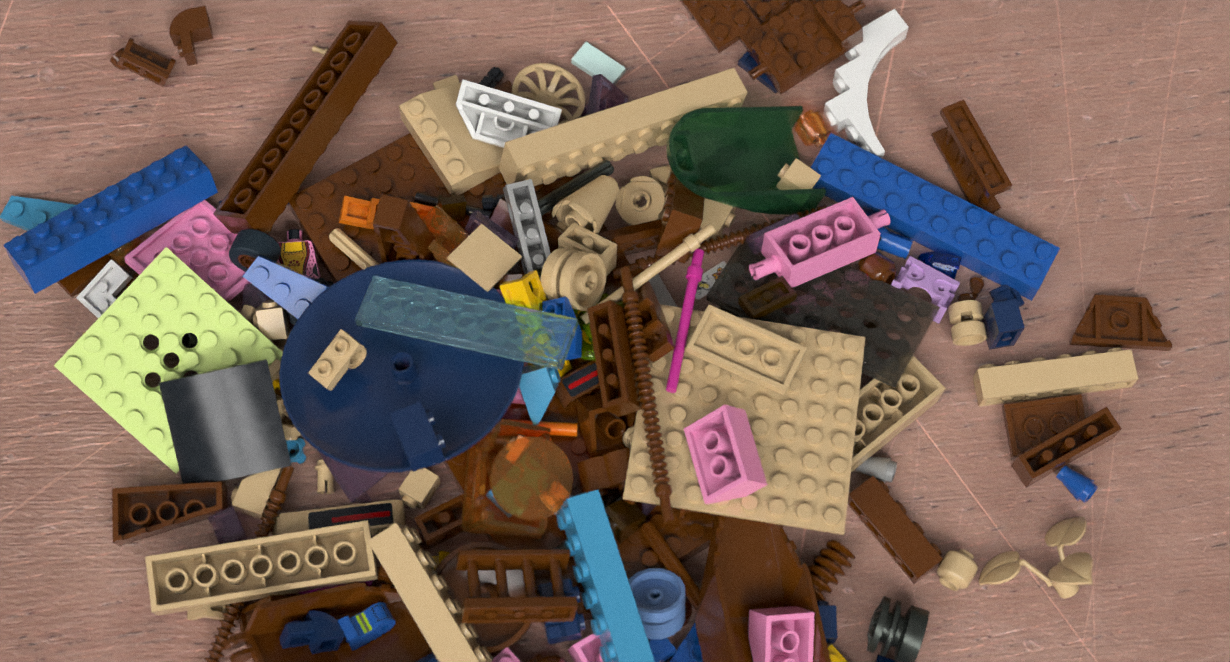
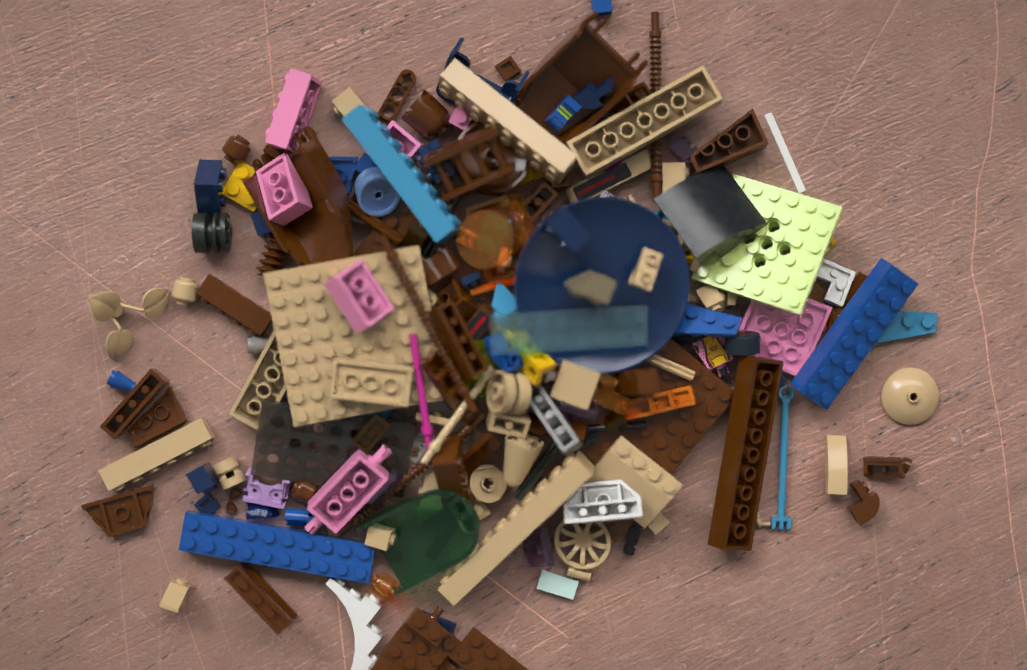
camera: 160 degrees right, 20 degrees up
none -> tan slope [159,578,192,613]
none -> tan plate [416,411,456,426]
none -> dark blue plate [461,271,482,288]
none -> dark tan slope [564,270,617,306]
none -> tan pin [566,565,592,582]
none -> white sticker [765,112,806,193]
none -> dark azure hinge [771,385,794,531]
none -> tan slope [825,435,848,495]
none -> tan dish [881,368,939,425]

